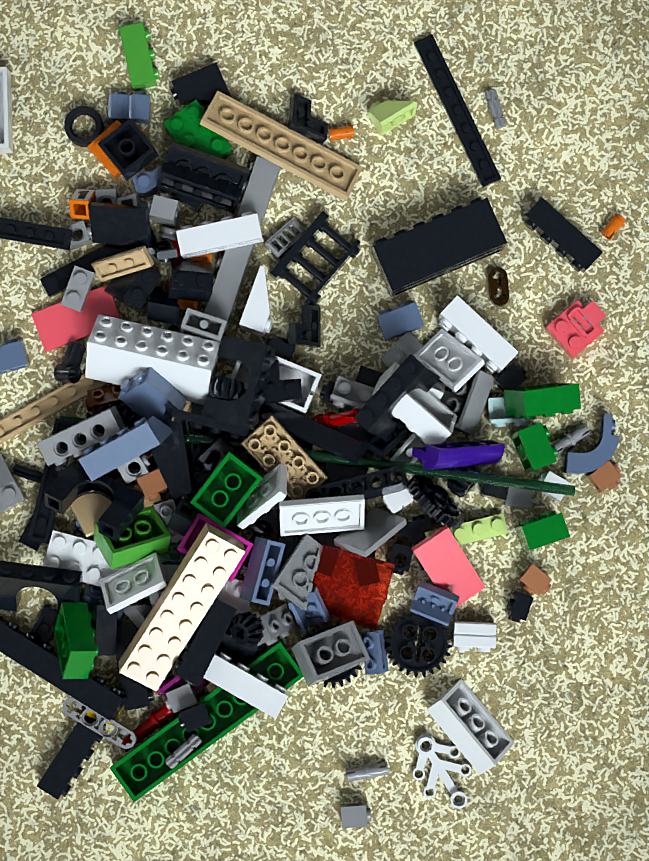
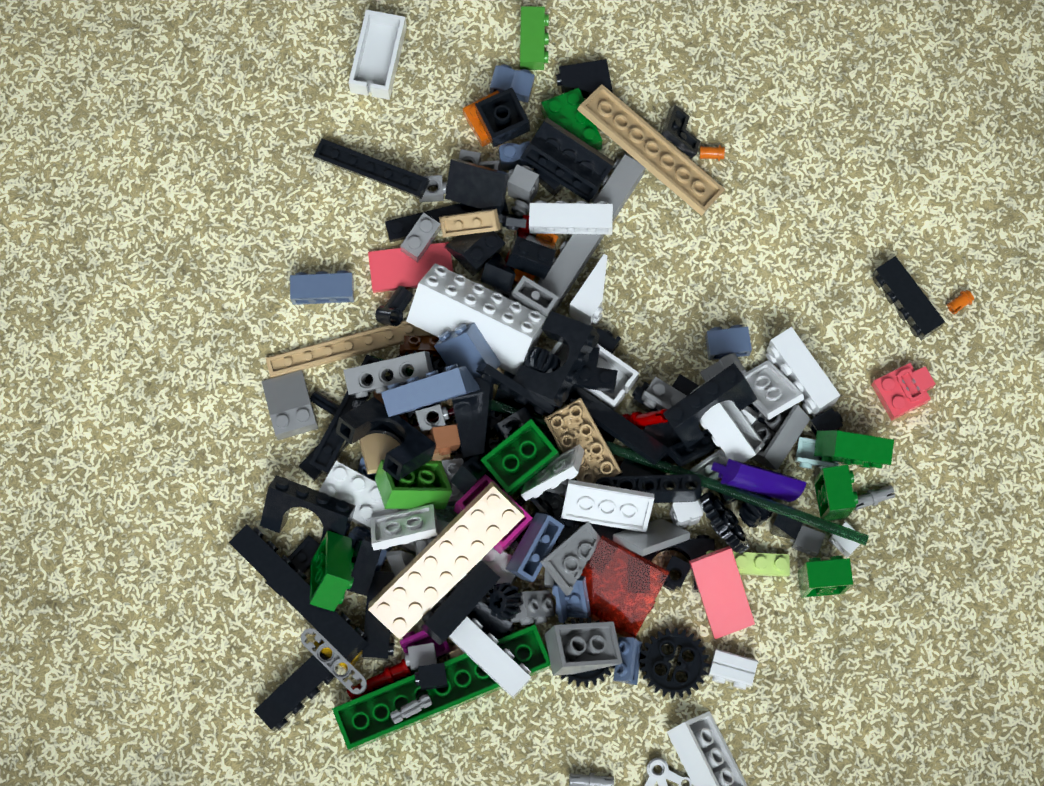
camera: 15 degrees right, 10 degrees down
black tyre [64,106,104,147] -> none
orange brick [69,189,96,220] -> none
light grey slope [264,217,306,260] -> none
black fence [270,211,361,305] -> none
black plate [288,304,321,348] -> none
yellowish green slope [368,100,417,136] -> none
black brick [372,197,507,297] -> none
sand blue bracket [409,581,460,626] -> none
black tile [414,34,501,188] -> none
light grey axle [485,89,507,129] -> none
dark brown beam [488,267,509,307] -> none
black brick [506,590,534,623] -> none
nougat brick [517,563,552,596] -> none
sand blue arch [564,414,619,474] -> none
nougat brick [586,461,622,493] -> none

